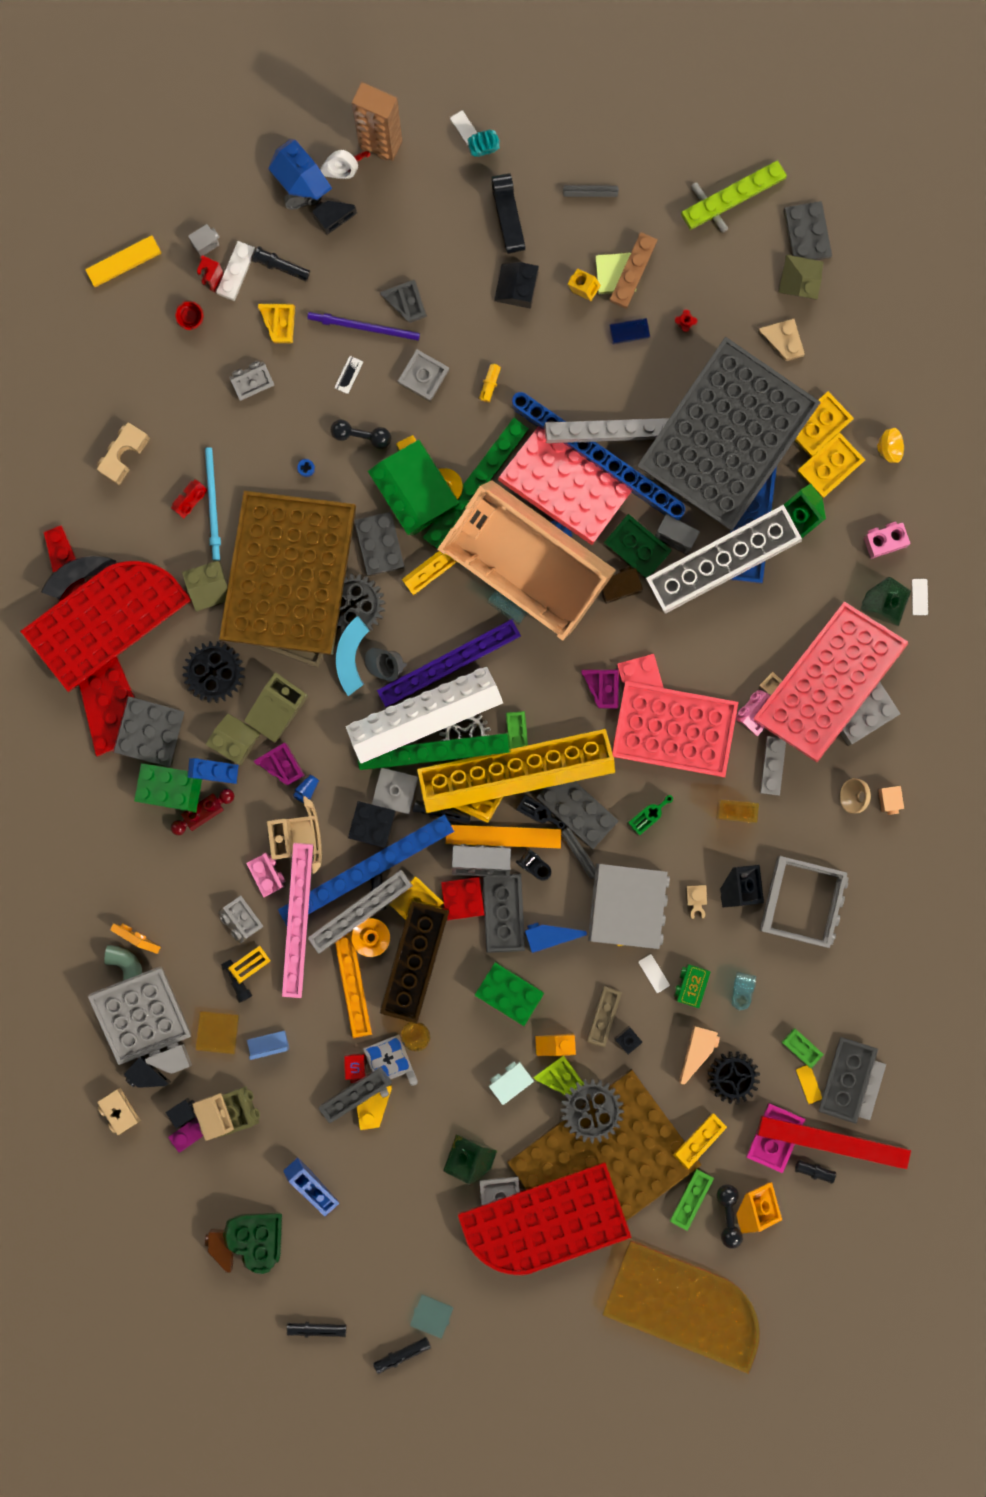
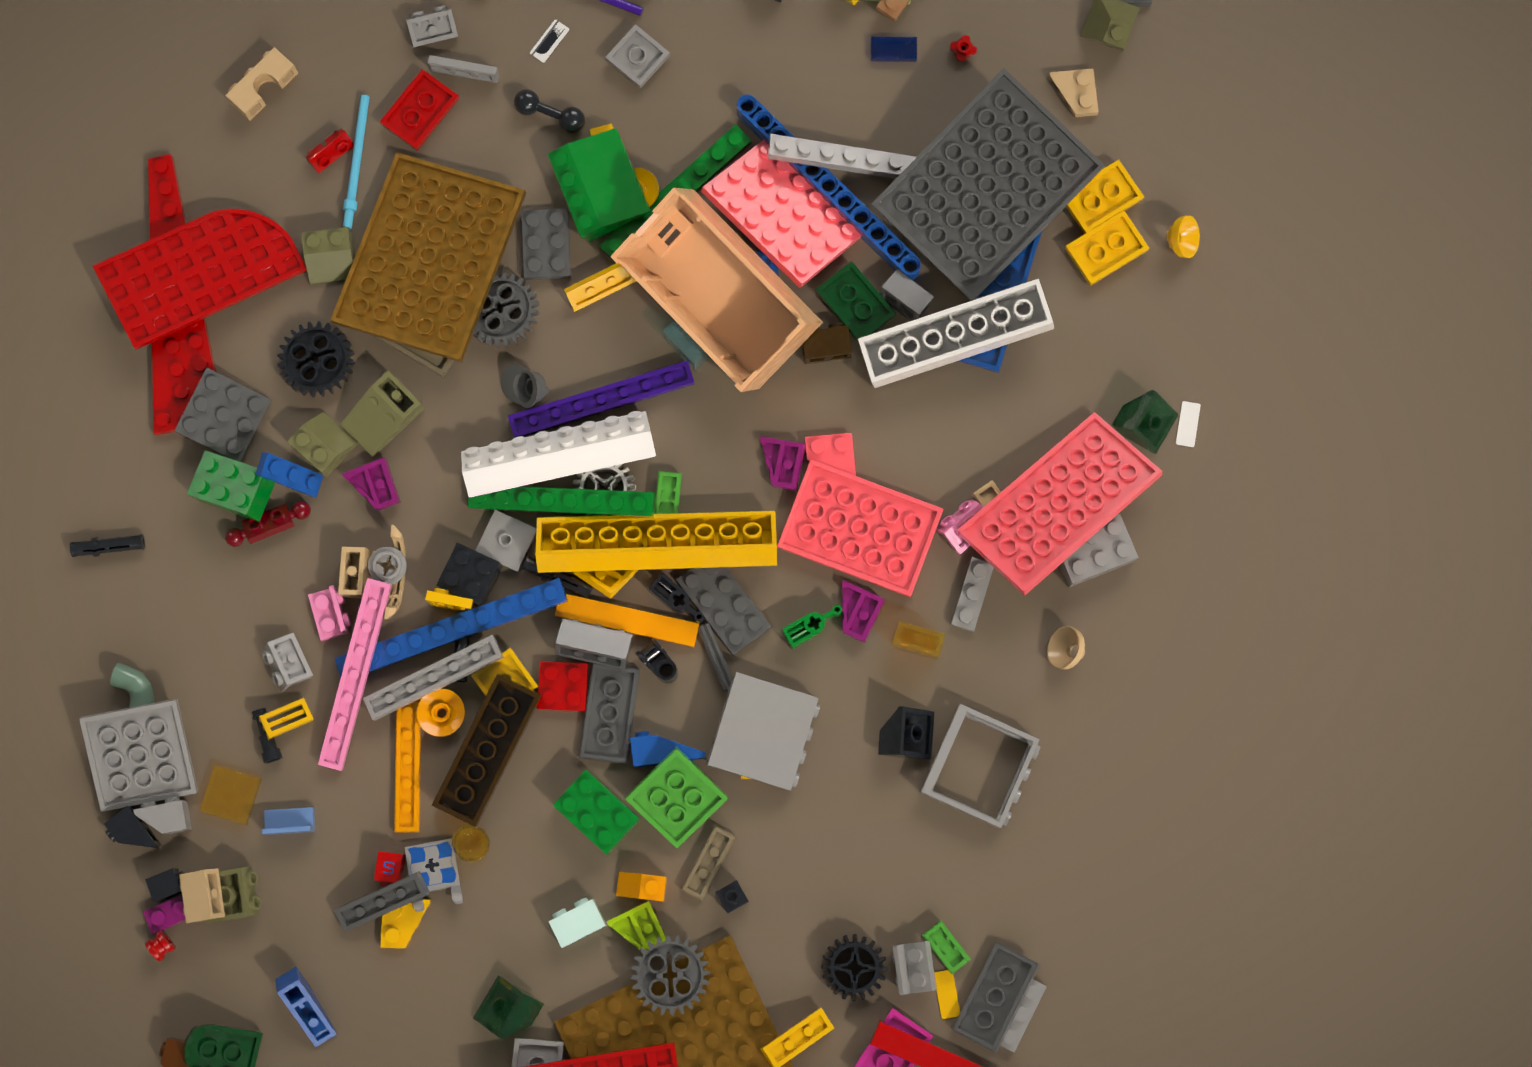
camera: 10 degrees right, 5 degrees down
black tile [41,556,117,599] -> none
tan brick [97,1088,141,1135] -> none
light orange wing [110,923,161,954] -> none
blue cone [293,775,319,804] -> none
blue bush [297,459,315,477] -> none
medium azure tile [336,616,370,696] -> none
yellow axle [479,364,501,402] -> none
white sticker [639,954,670,993] -> none
green brick [674,964,711,1008] -> none
light nougat slope [679,1026,720,1085] -> none
tan plate [686,885,707,919] -> none
clear light blue piece [732,972,757,1010] -> none
green slope [784,484,826,538] -> none
bright pink brick [864,522,910,559] -> none
light nougat brick [878,786,904,815] -> none
none -> black pin [70,534,145,557]
none -> red wheel [145,930,176,962]
none -> light grey gear [368,547,407,584]
none -> red plate [380,69,460,151]
none -> yellow wing [425,588,473,611]
none -> light grey tile [428,55,500,83]
none -> bright green plate [625,746,728,848]
none -> magenta wing [842,580,885,643]
none -> light grey bracket [892,941,937,995]

